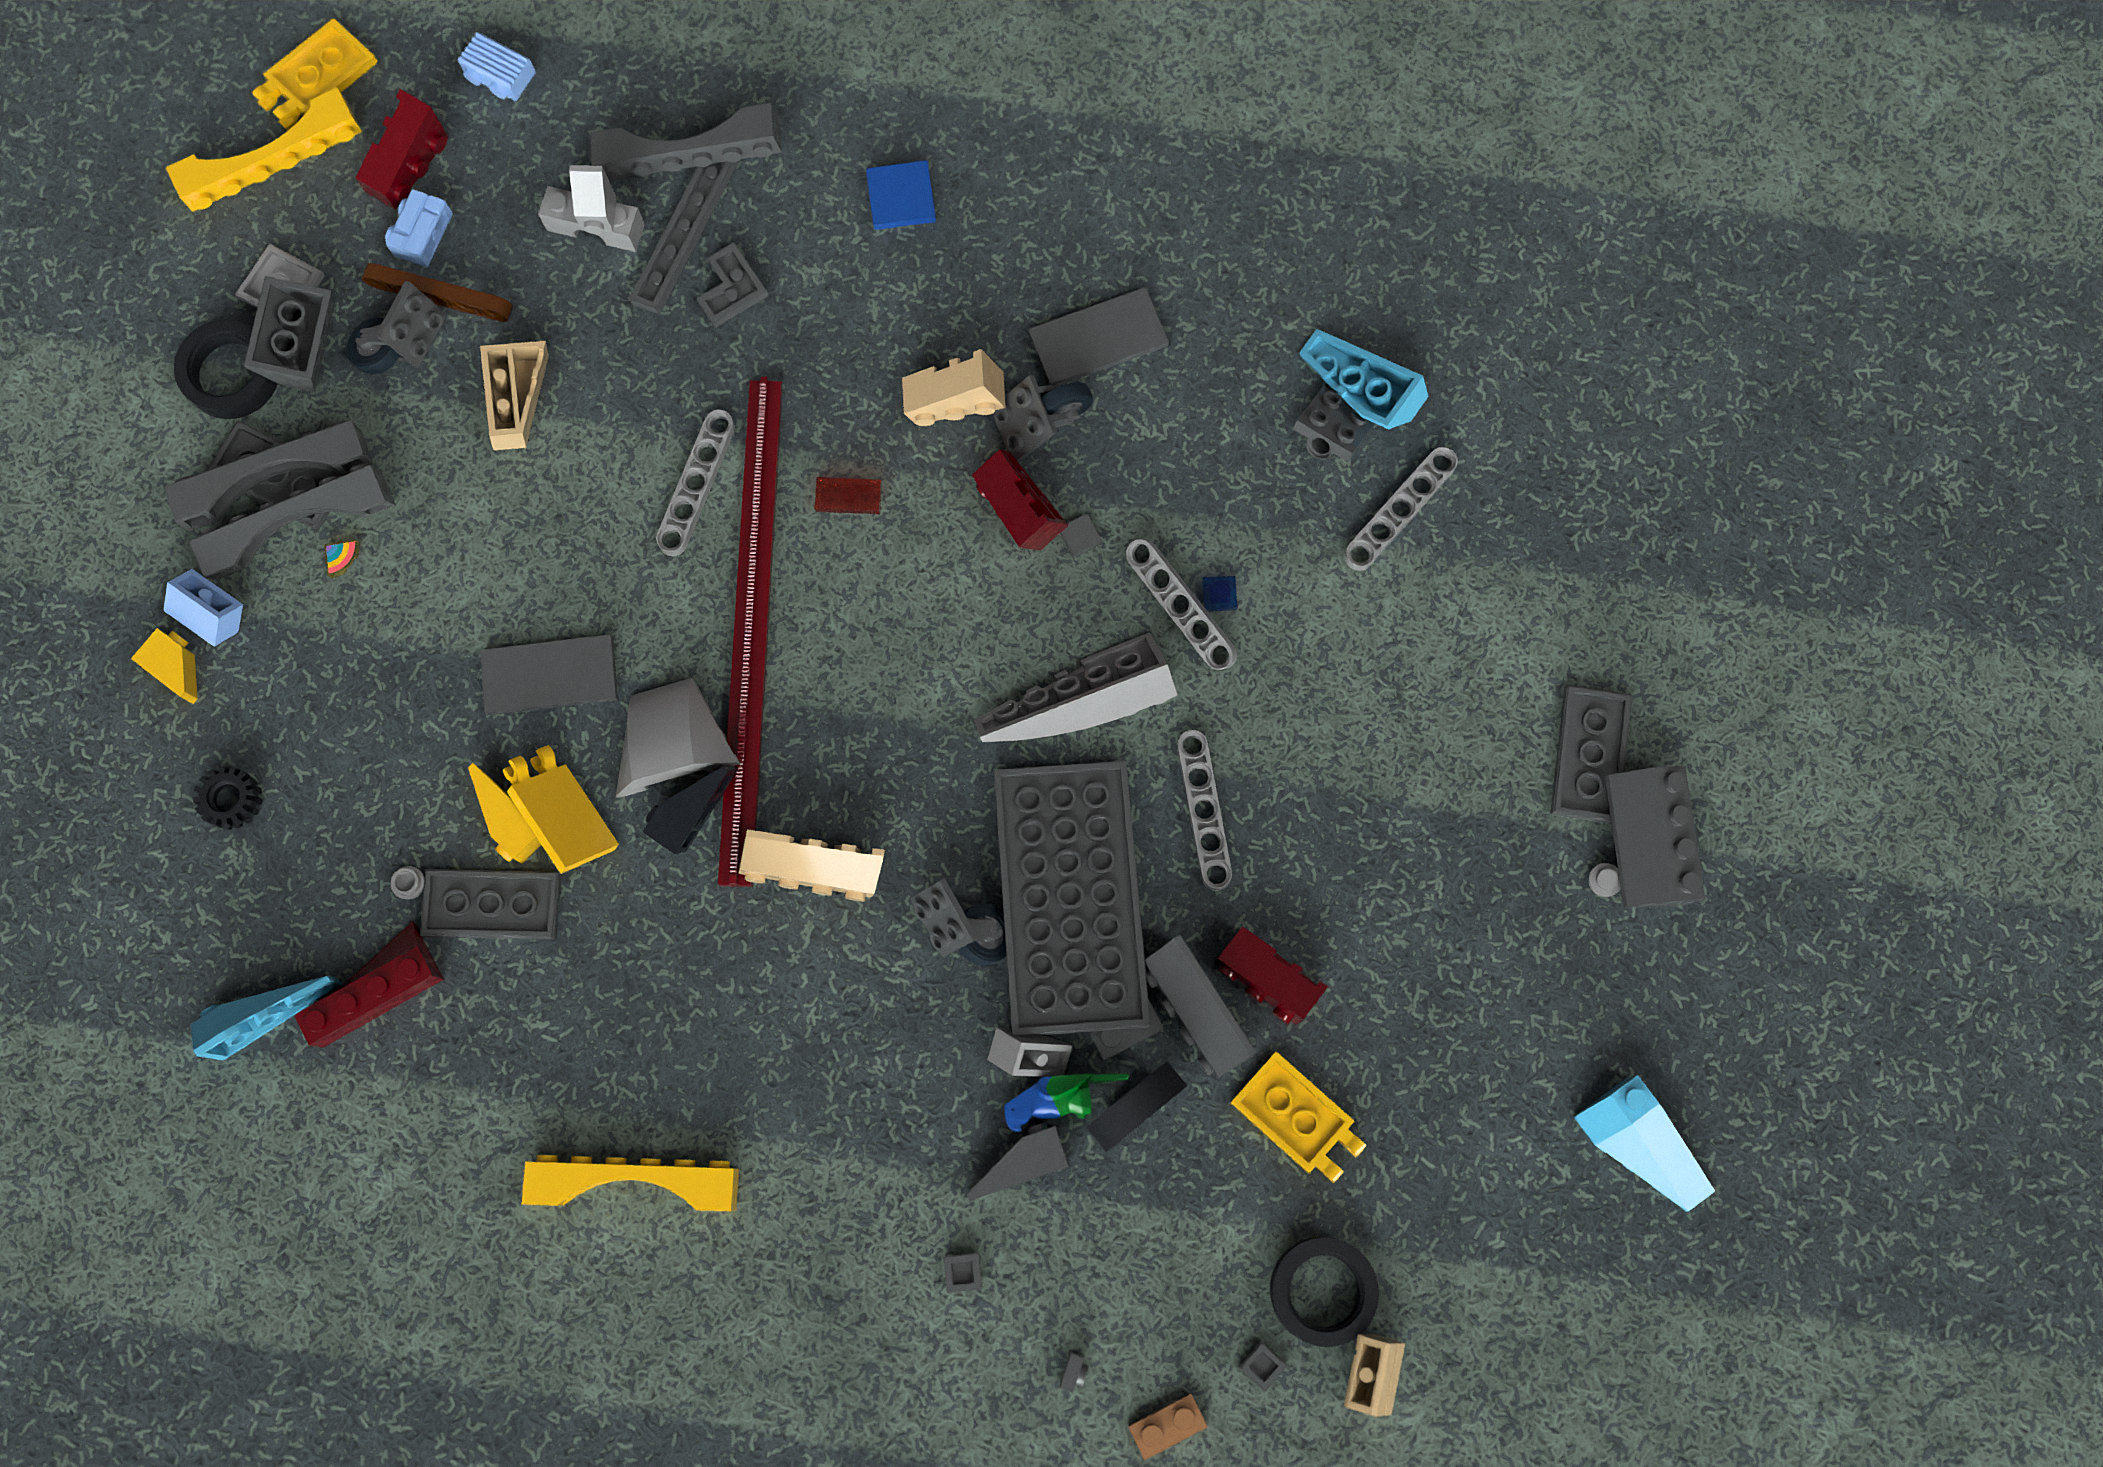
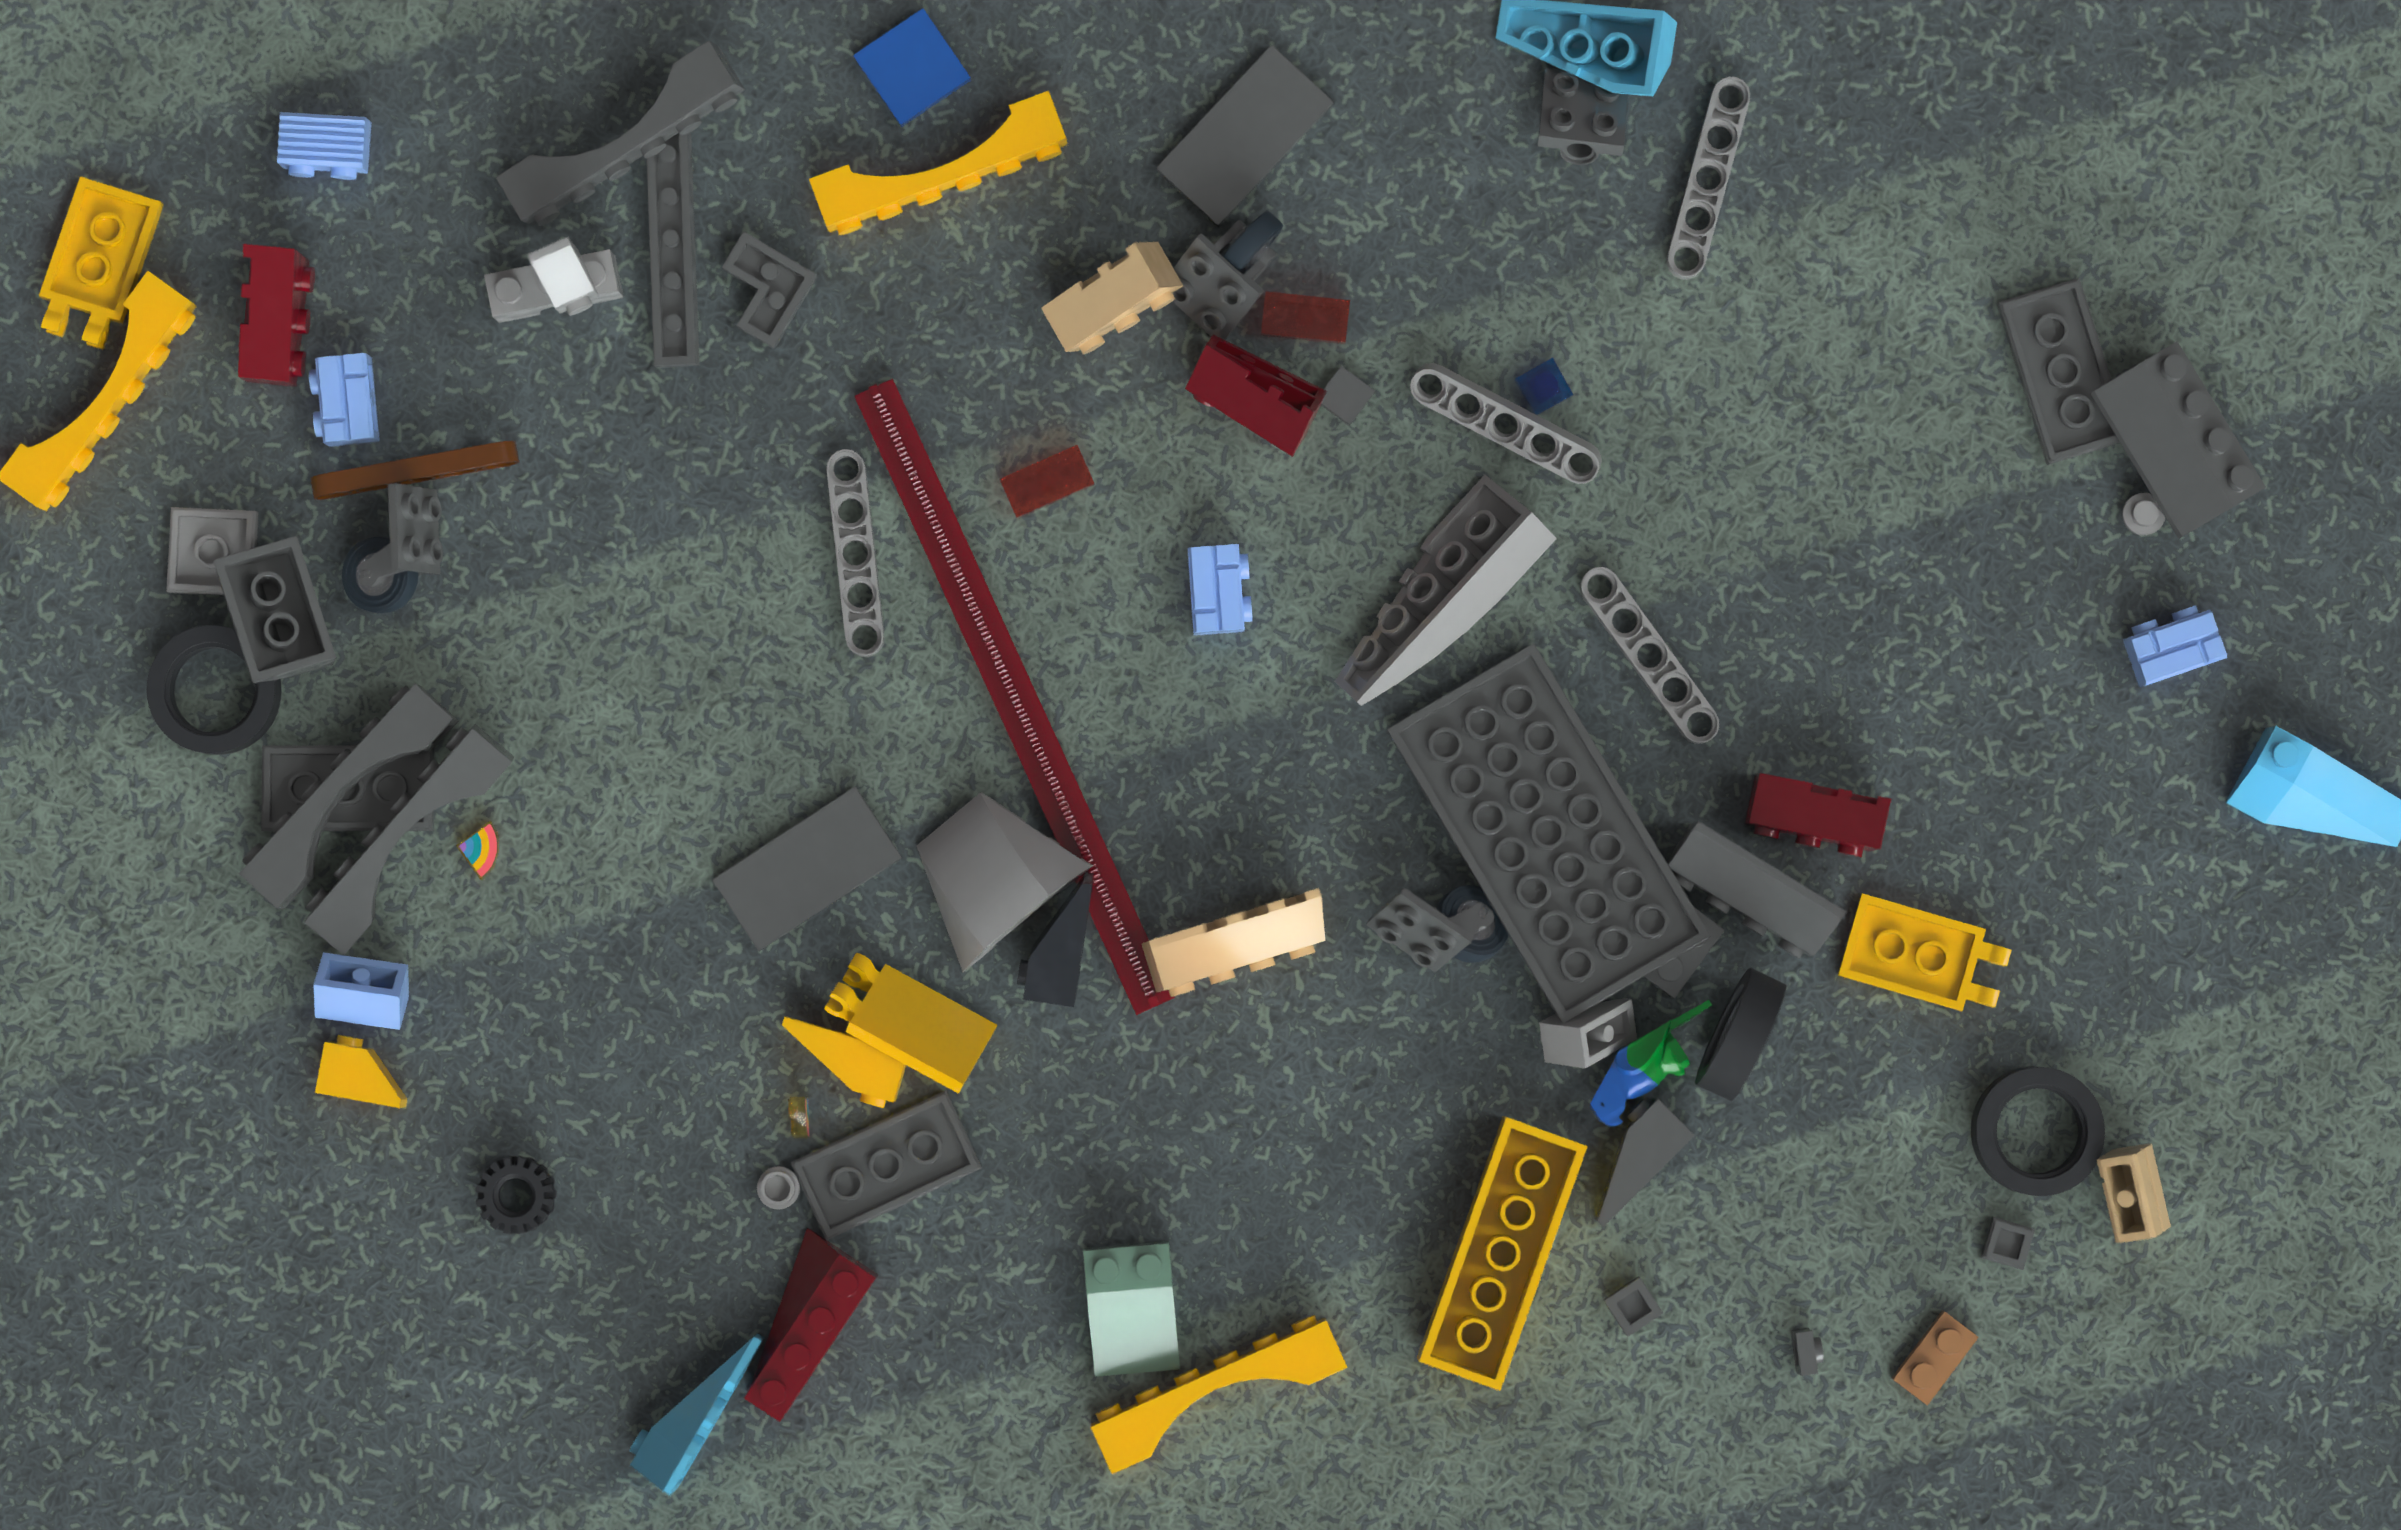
camera: 30 degrees left, 10 degrees up
tan wedge [480,341,549,451] -> none
none -> clear yellow tile [788,1096,809,1139]
none -> yellow arch [809,91,1067,235]
none -> slope [1083,1241,1180,1377]
none -> light blue brick [1188,544,1252,635]
none -> clear red plate [1261,291,1350,344]
none -> yellow brick [1417,1116,1587,1391]
none -> light blue brick [2123,605,2227,687]

